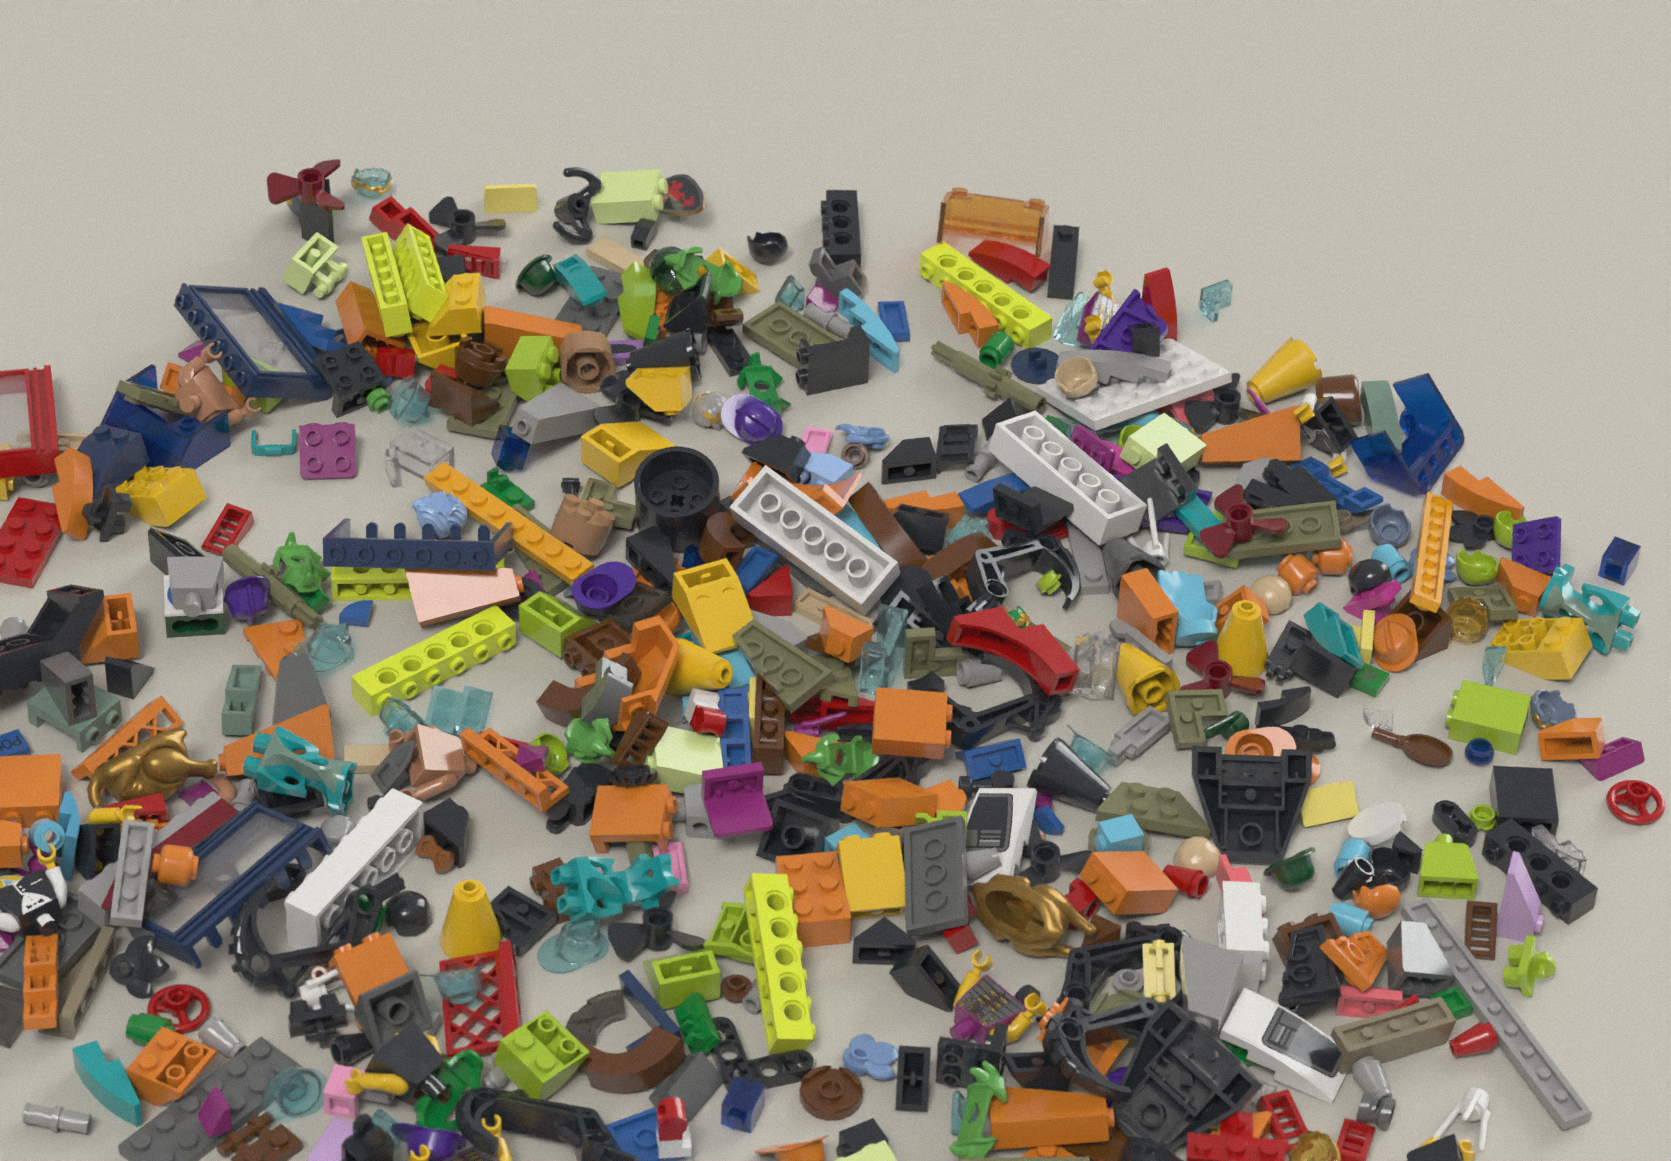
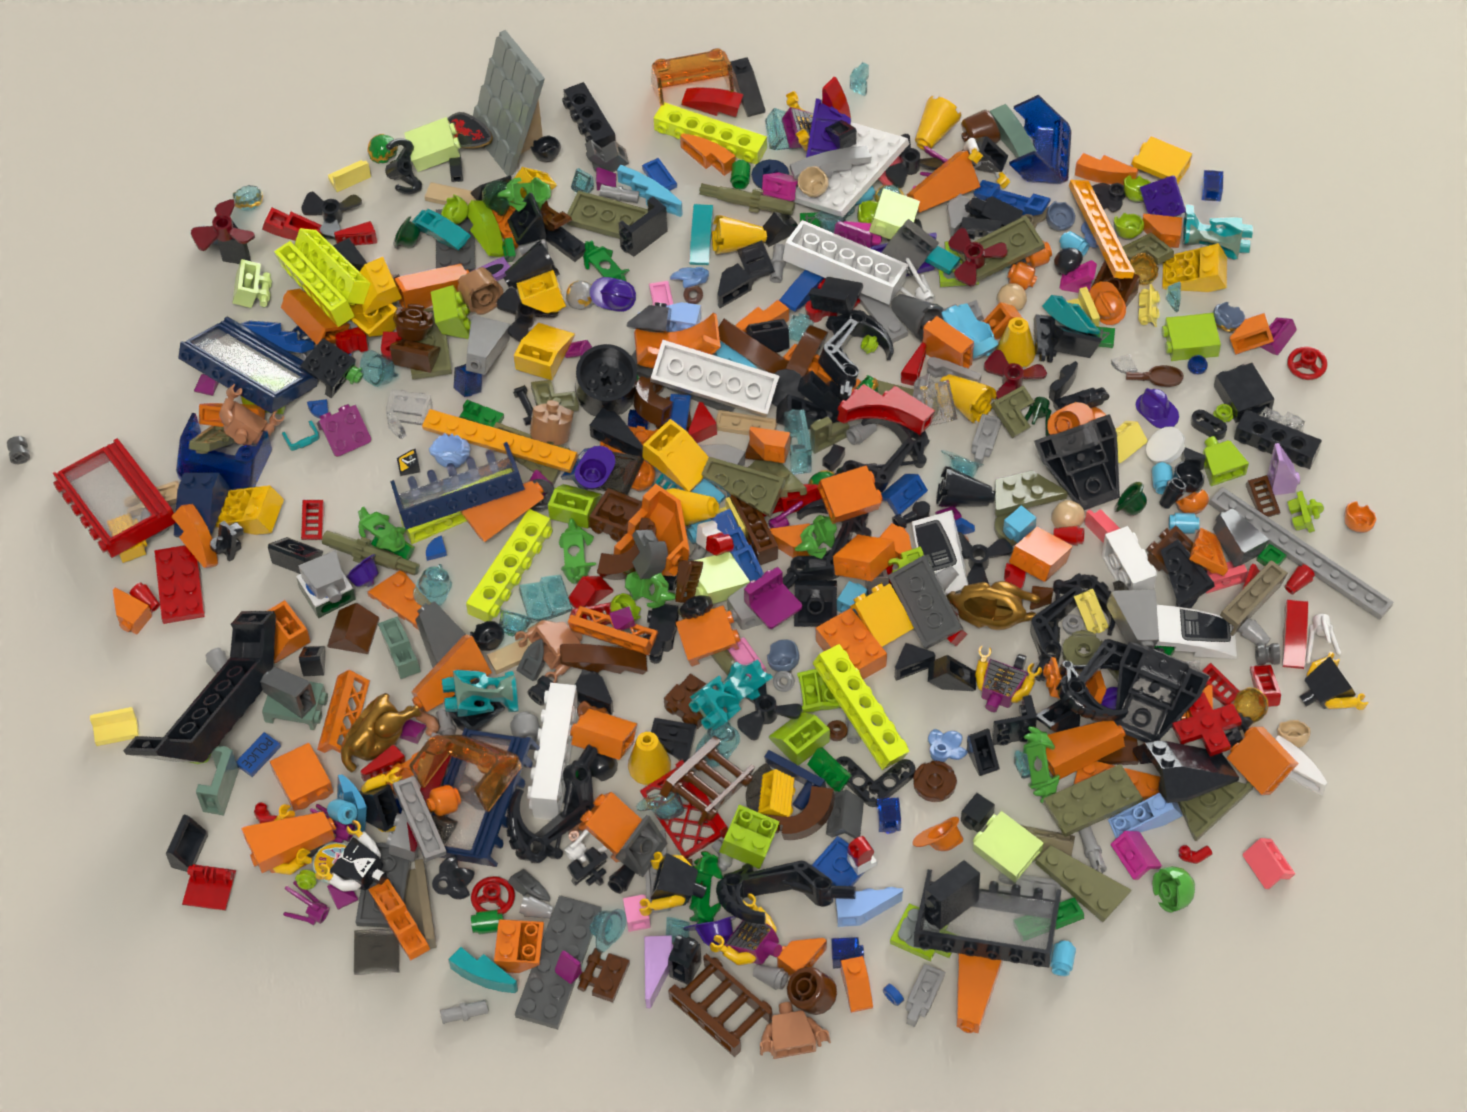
camera: 20 degrees left, 15 degrees up
none -> blue tile [307,399,329,419]
none -> reddish brown slope [327,603,380,654]
none -> green hair [367,134,398,164]
none -> slope [397,448,420,476]
none -> clear orange windscreen [409,735,522,812]
none -> lime hair [441,194,468,225]
none -> black hair [470,621,505,651]
none -> light grey piece [473,30,545,176]
none -> dark grey plate [508,869,550,902]
none -> bright green piece [559,518,596,584]
none -> reddish brown slope [560,644,647,675]
none -> red slope [567,576,613,609]
none -> orange brick [570,708,637,760]
none -> reddish brown fence [659,735,755,826]
none -> teal slope [689,204,713,265]
none -> yellow cone [712,215,767,254]
none -> yellow brick [758,769,795,817]
none -> dark pink panel [762,172,798,201]
none -> sand blue hair [767,639,800,672]
none -> light grey plate [773,671,795,692]
none -> red slope [901,342,927,386]
none -> yellow panel [1131,136,1192,184]
none -> dark purple piece [1135,388,1180,429]
none -> light yellow hinge [1138,284,1160,327]
none -> red slope [1282,600,1308,669]
none -> orange hair [1344,501,1377,533]

